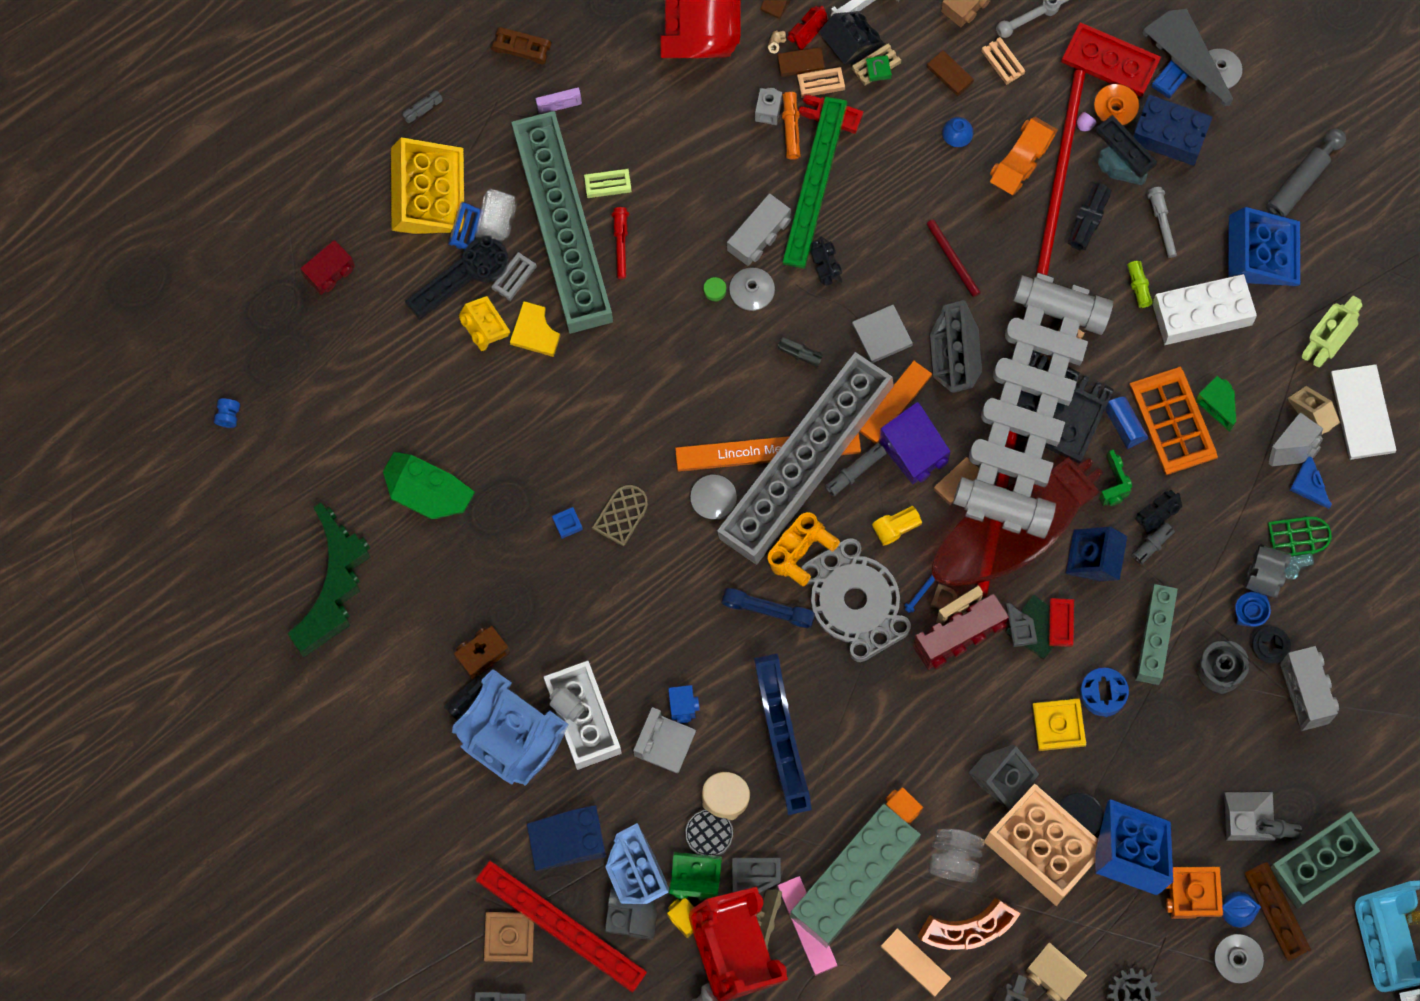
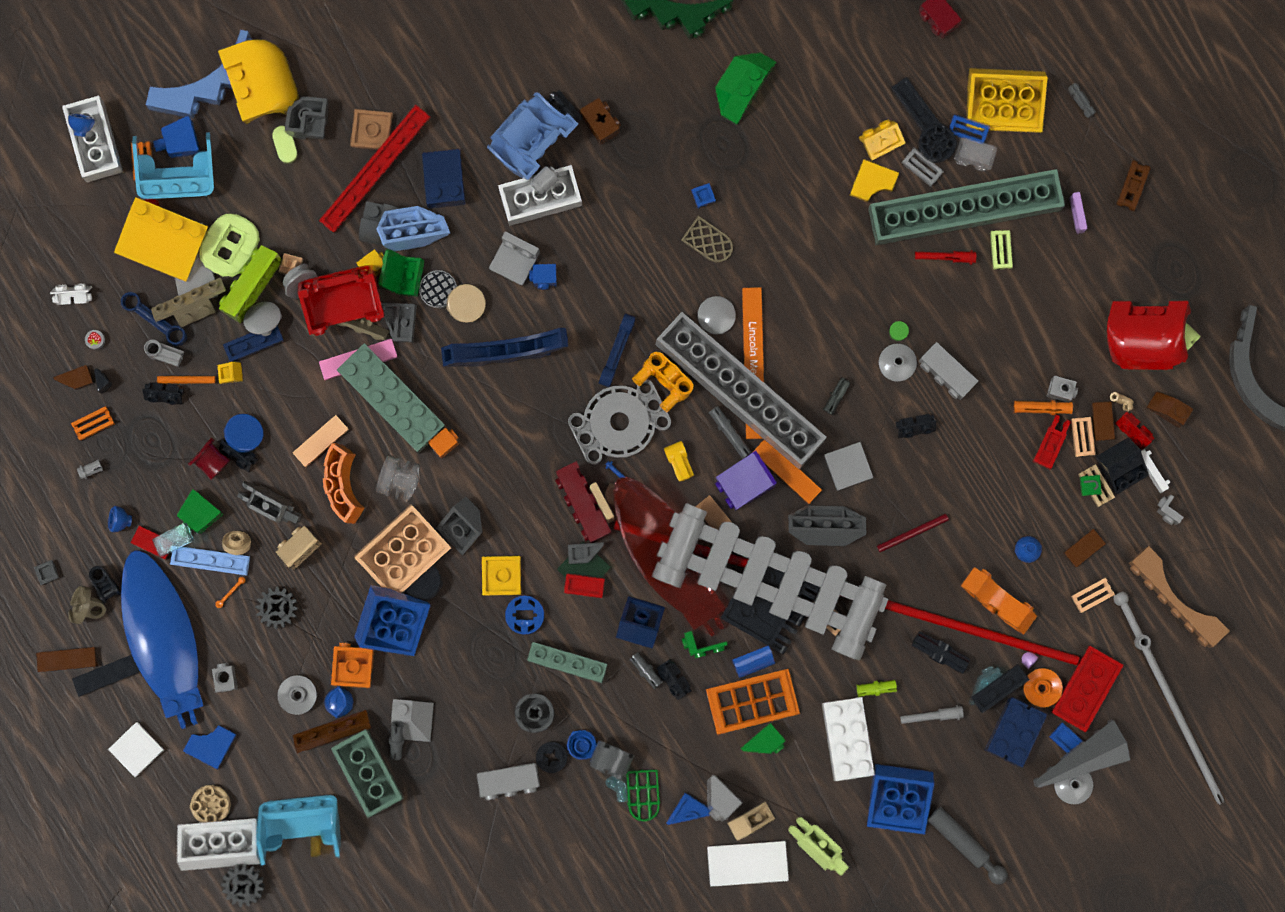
camera: 90 degrees right, 10 degrees up
green tile [783,96,848,269] -> none

